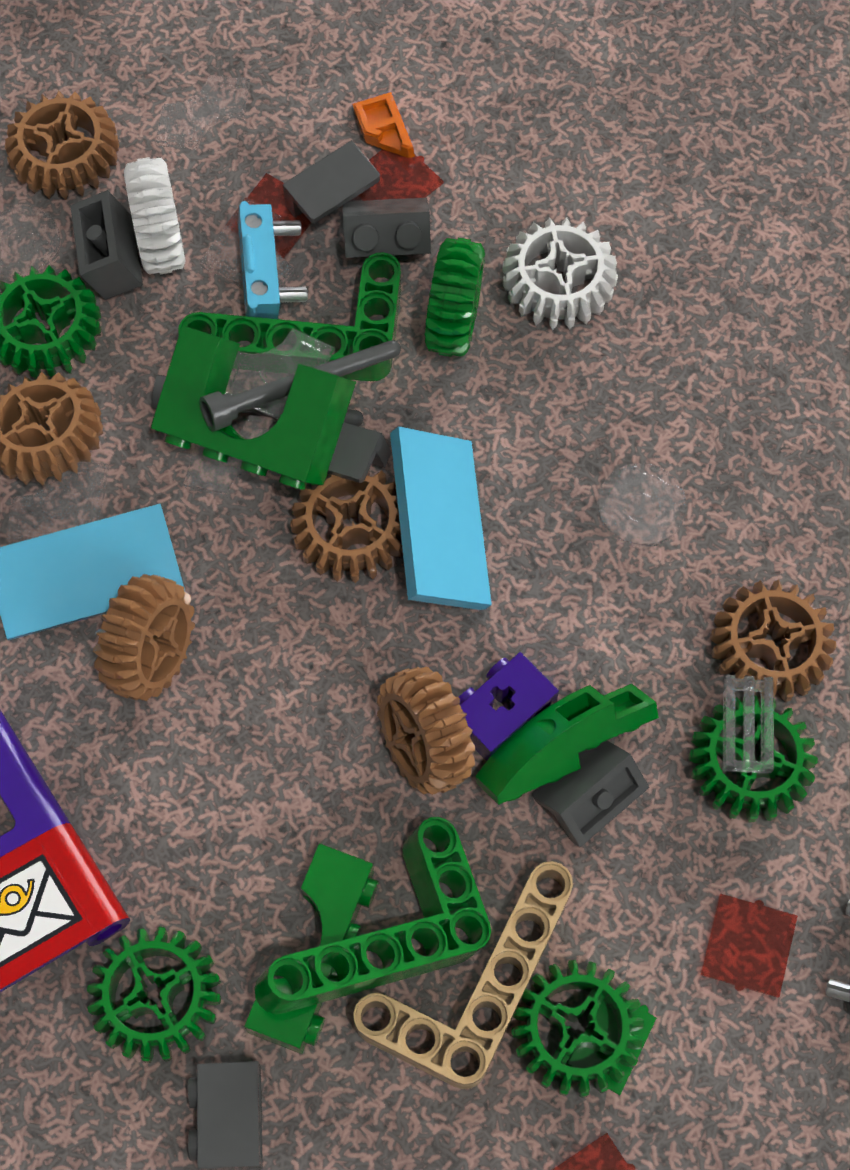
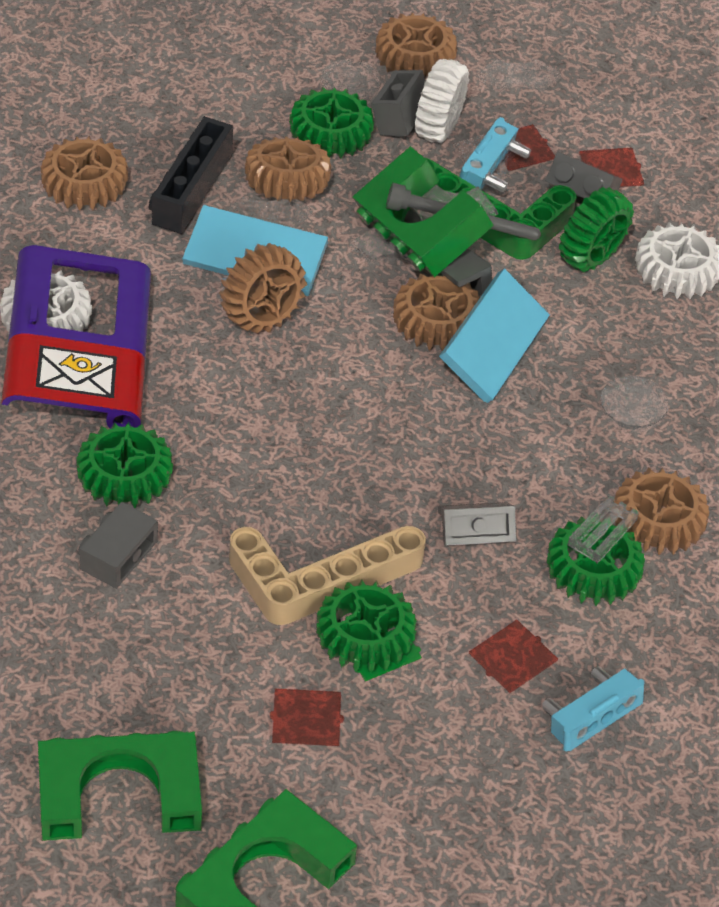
camera: 30 degrees right, 20 degrees down
green arch [244,843,379,1054] -> none
green beam [254,817,491,1014] -> none
dark grey panel [283,140,380,223] -> none
orange tile [352,92,415,158] -> none
medium nougat gear [377,666,475,795] -> none
dark purple brick [459,652,559,761] -> none
green slope [475,684,659,805] -> none

